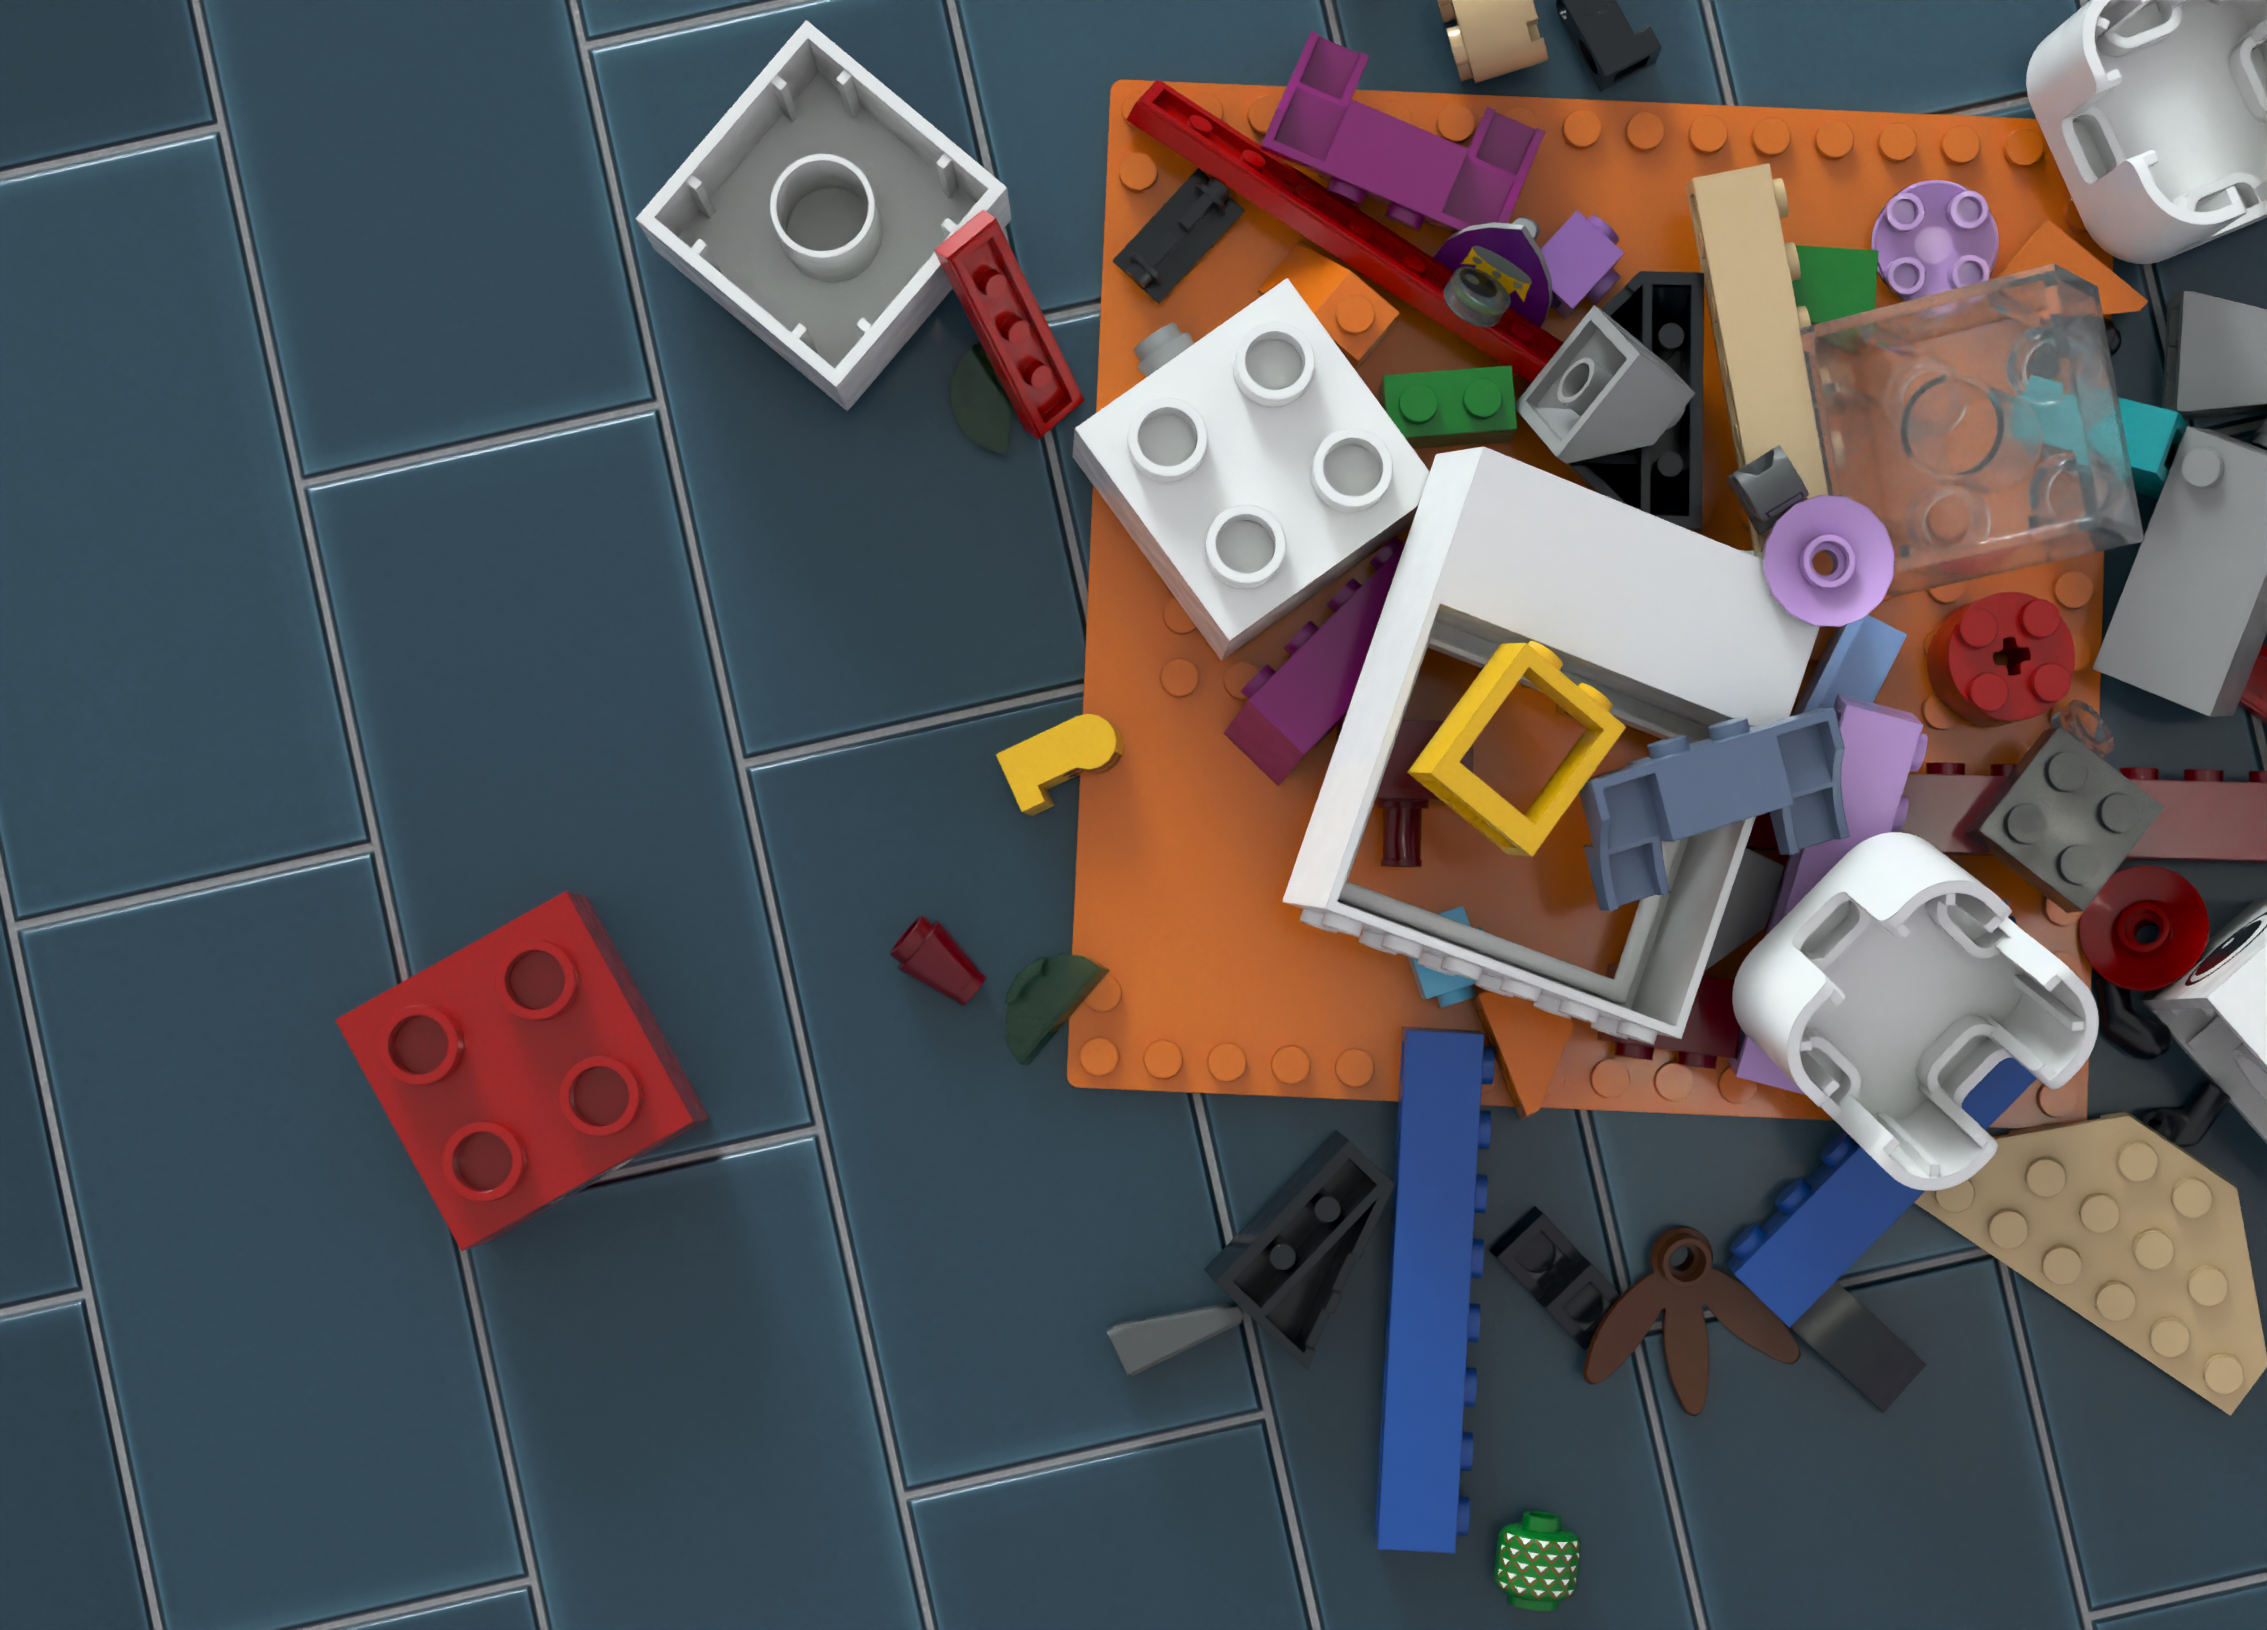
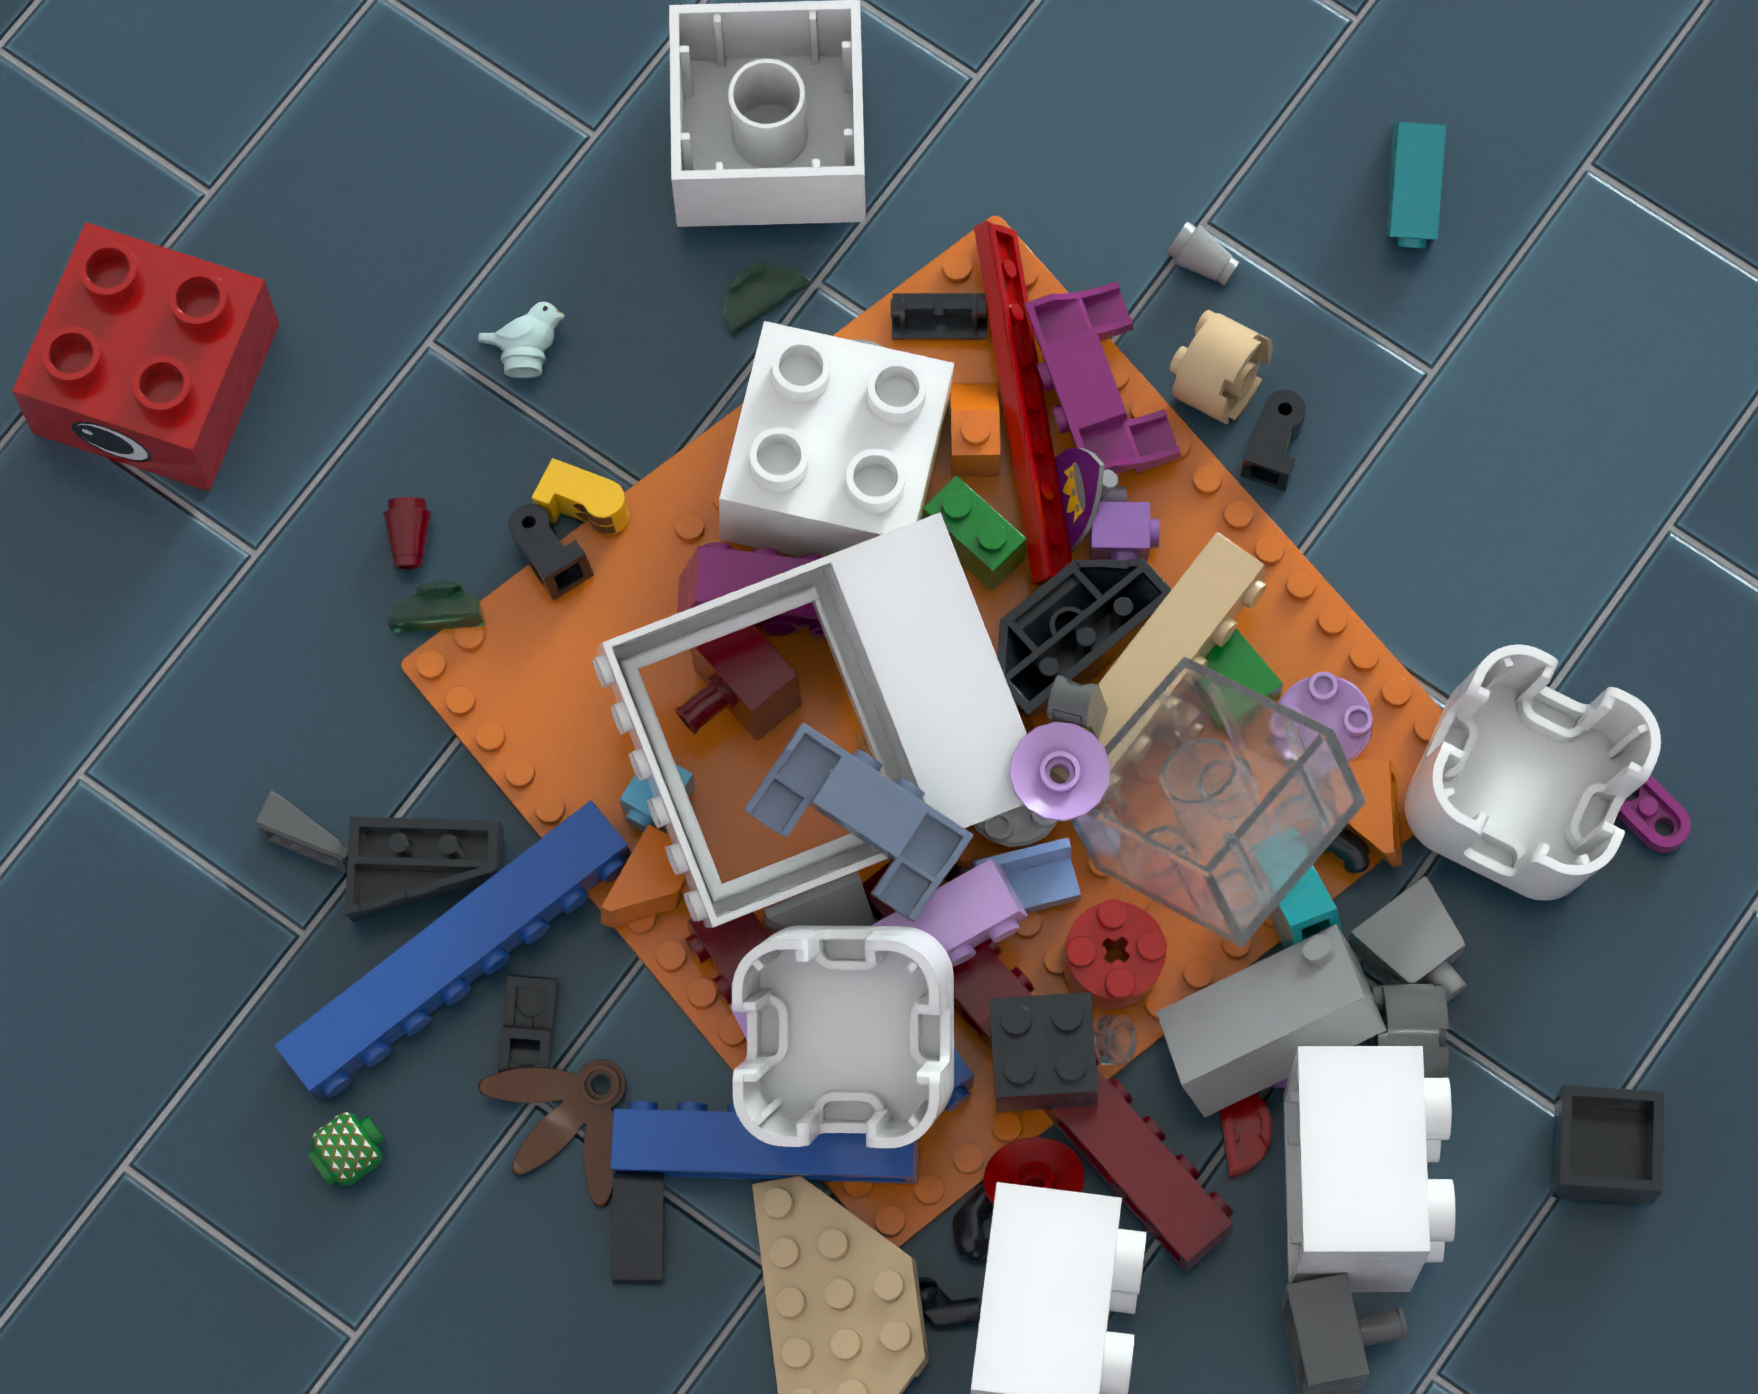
camera: 50 degrees right, 15 degrees down
red tile [934,210,1085,439] -> none
yellow window [1407,641,1626,857] -> none
clear light blue tile [1443,267,1511,327] -> none
light grey slope [1515,305,1695,464] -> none
none -> light aqua animal [478,301,564,378]
none -> black leg [508,504,594,601]

